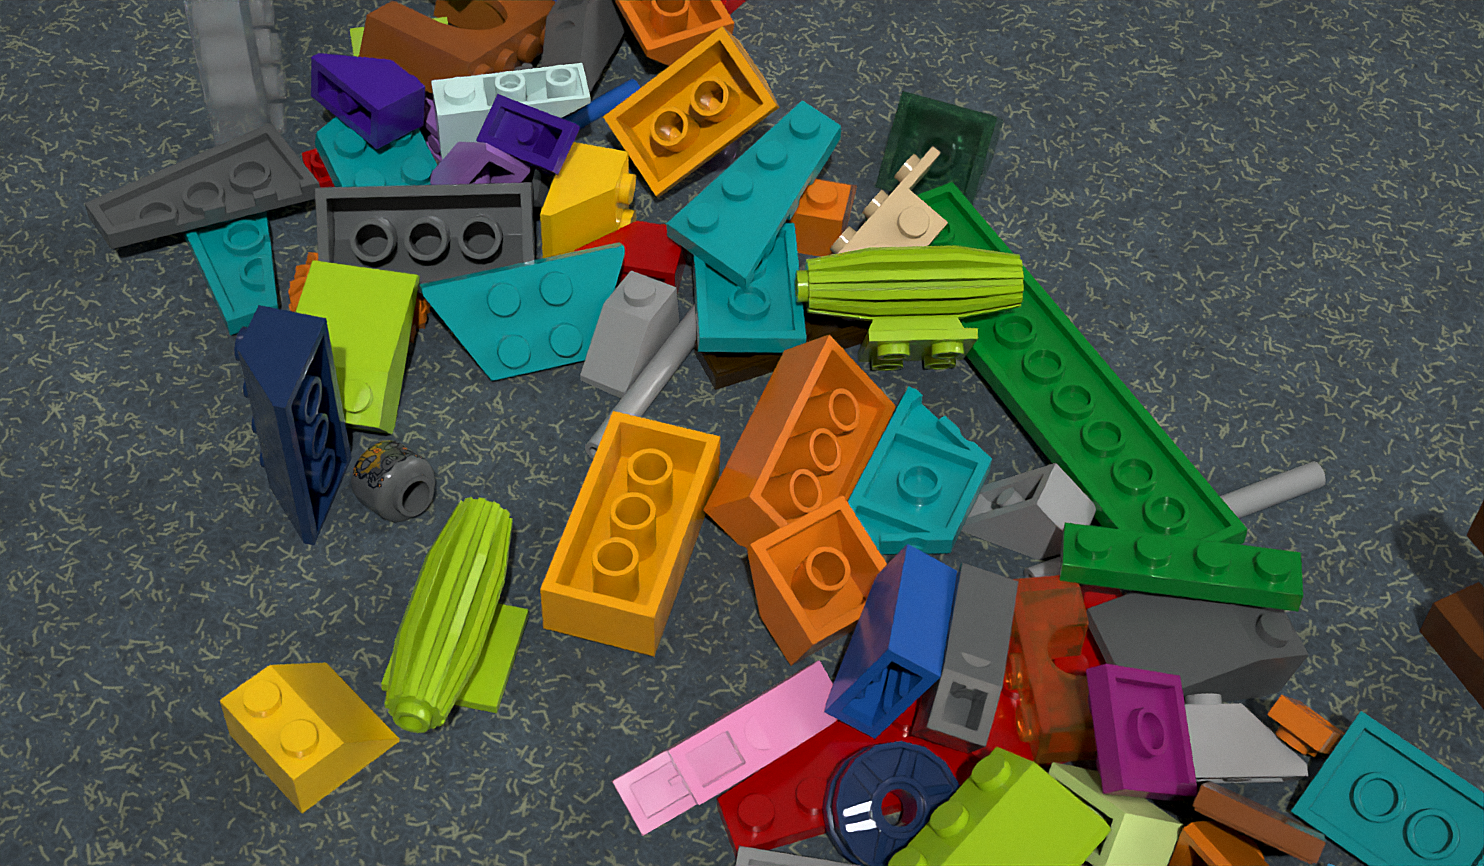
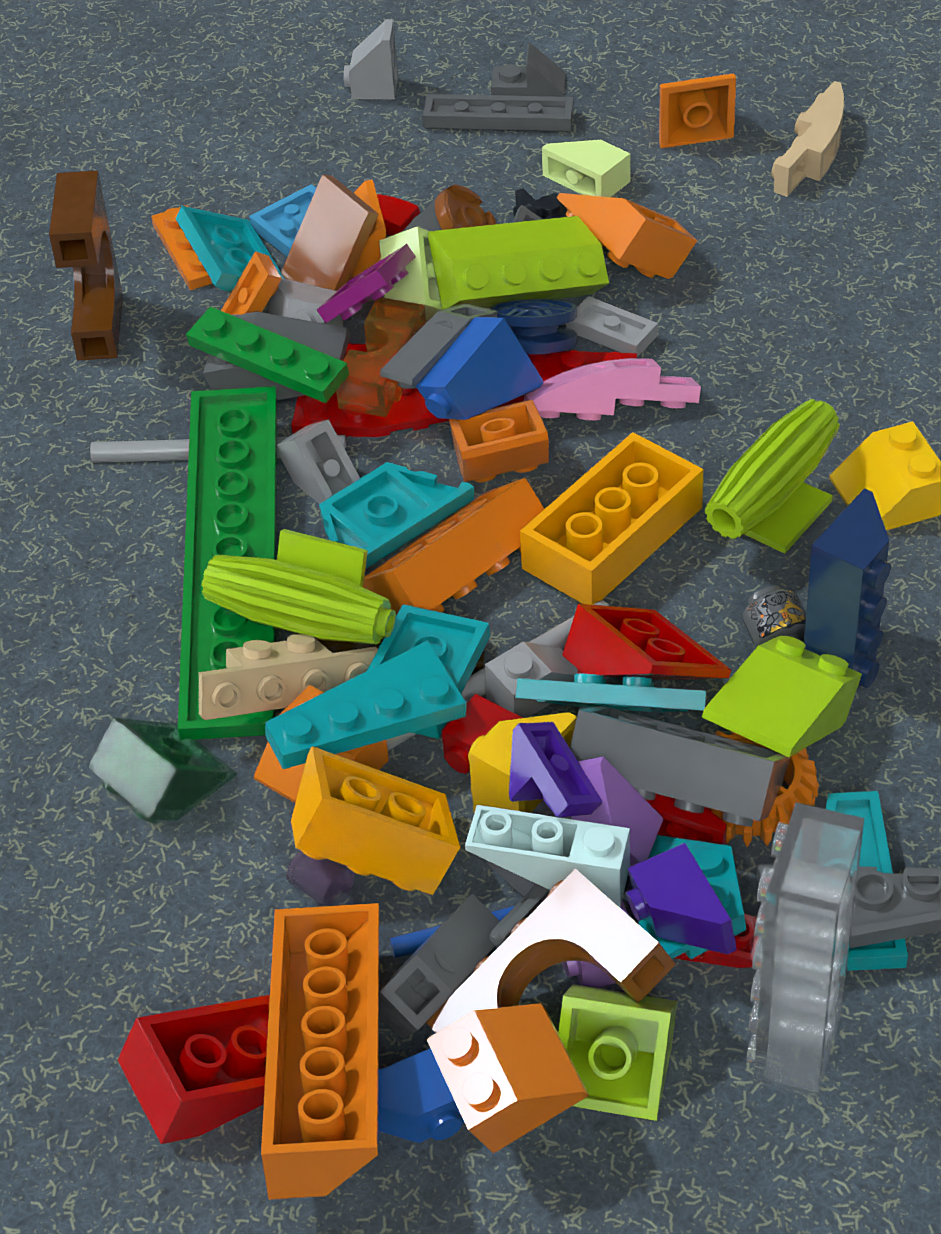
camera: 150 degrees left, 5 degrees down
none -> red slope [562,604,732,680]

